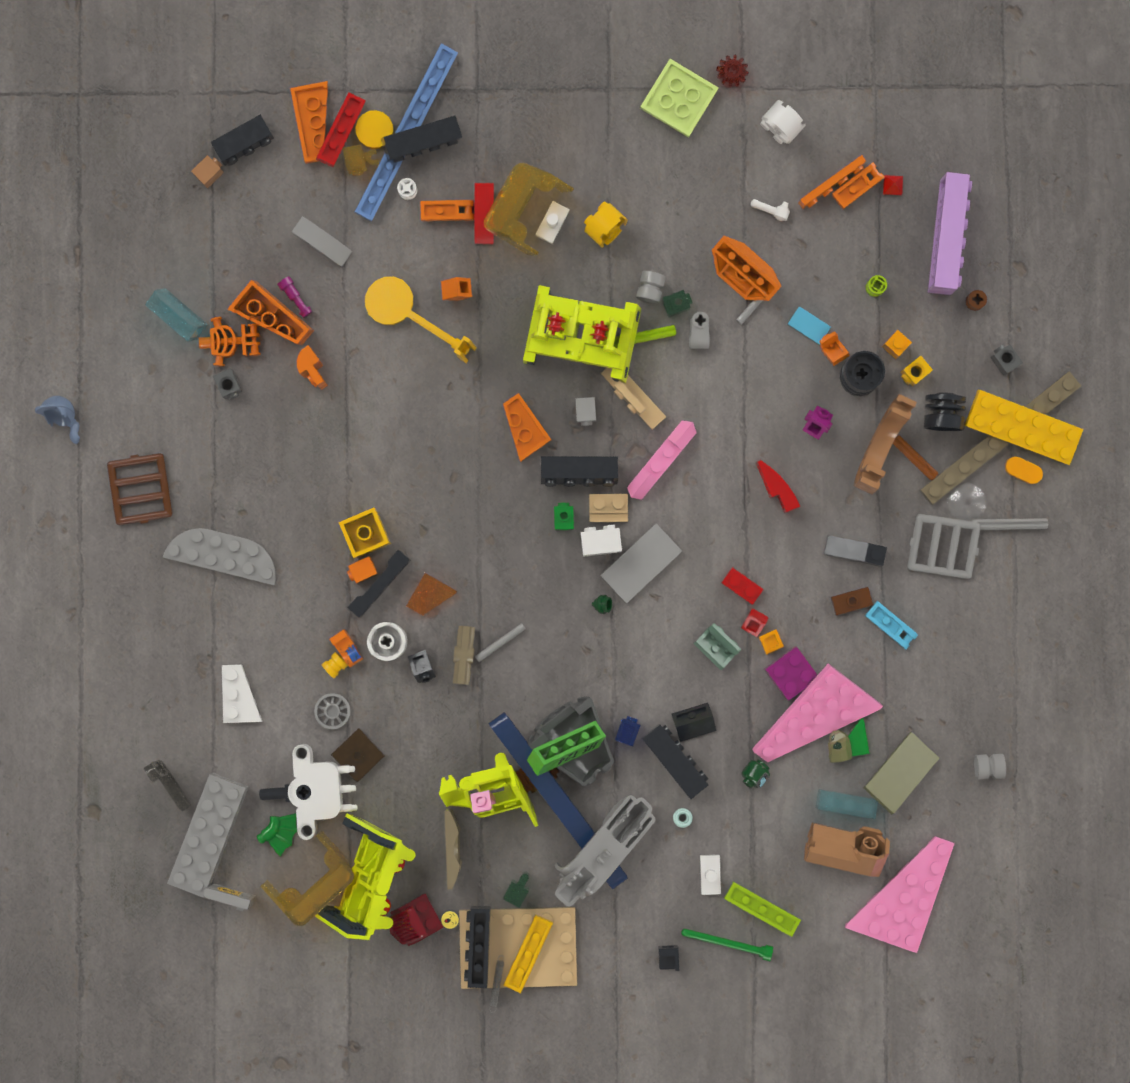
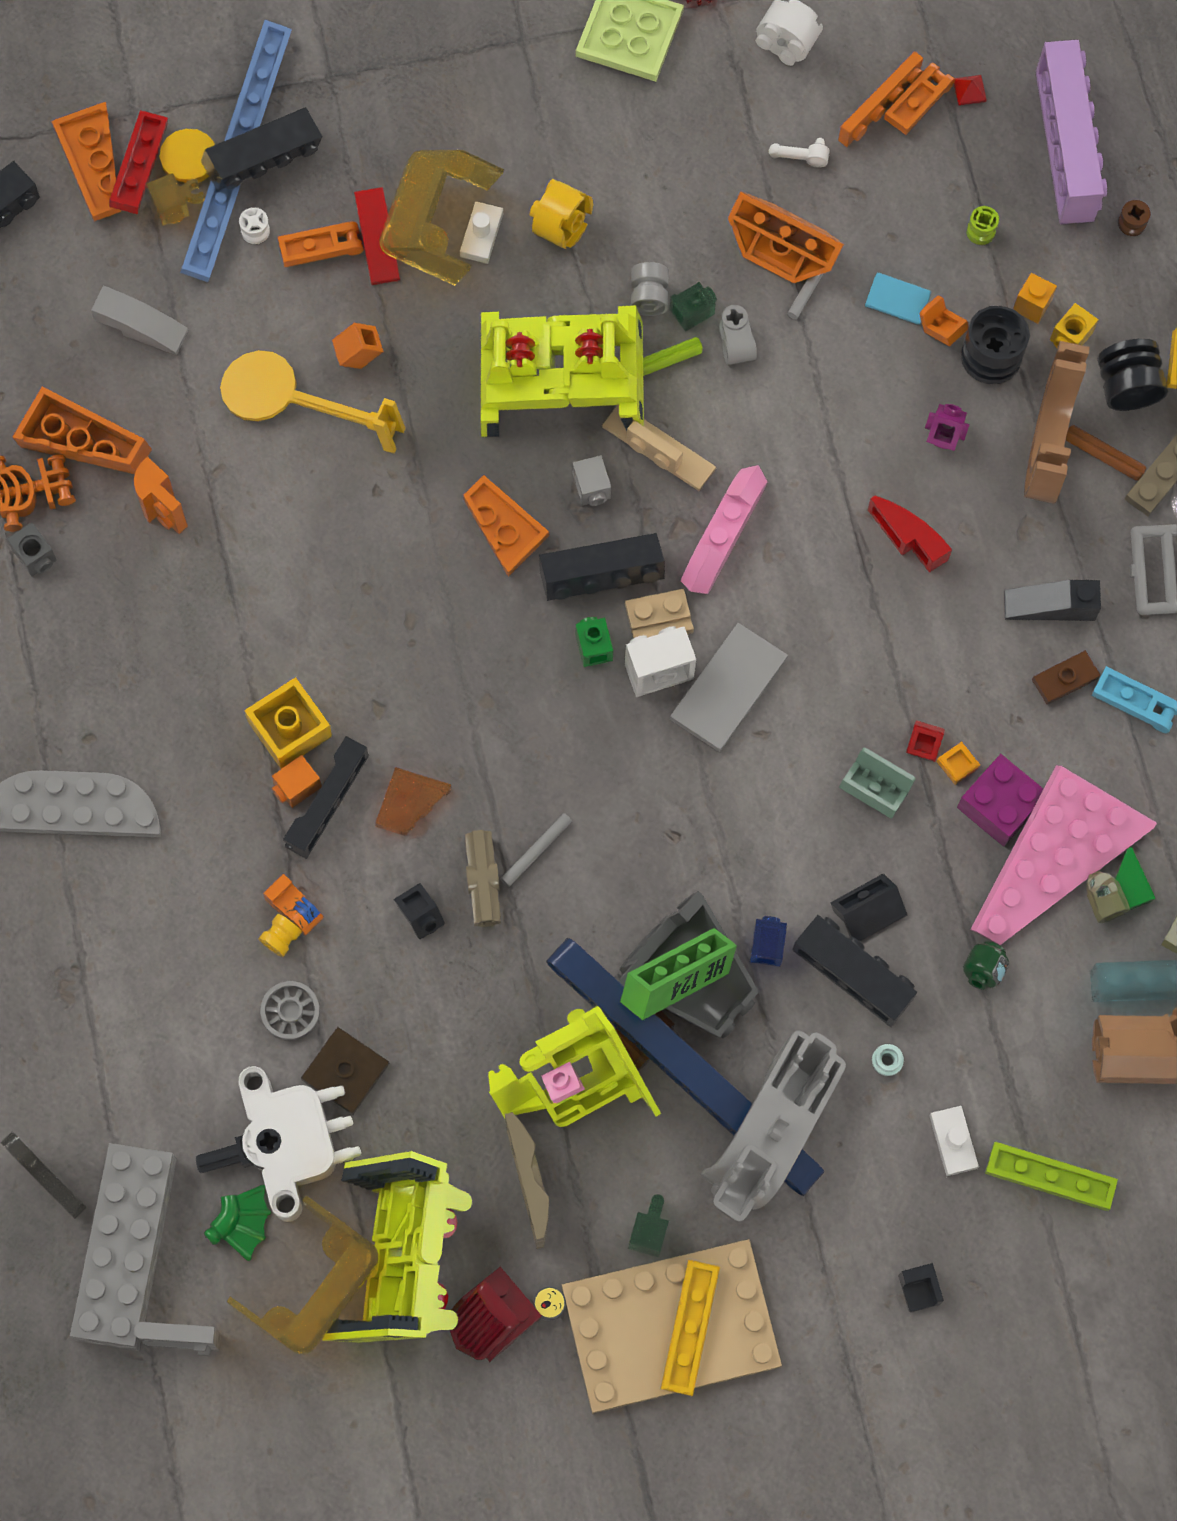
camera: 15 degrees left, 15 degrees down
white wing [222,665,263,723] -> none
magenta piece [277,276,312,318] -> none
white brick [367,622,407,661] -> none
black brick [464,906,491,988] -> none
light grey piece [490,955,504,1012] -> none
dark green plate [592,595,612,614] -> none
green piece [681,929,773,962] -> none
red plate [721,567,764,605] -> none

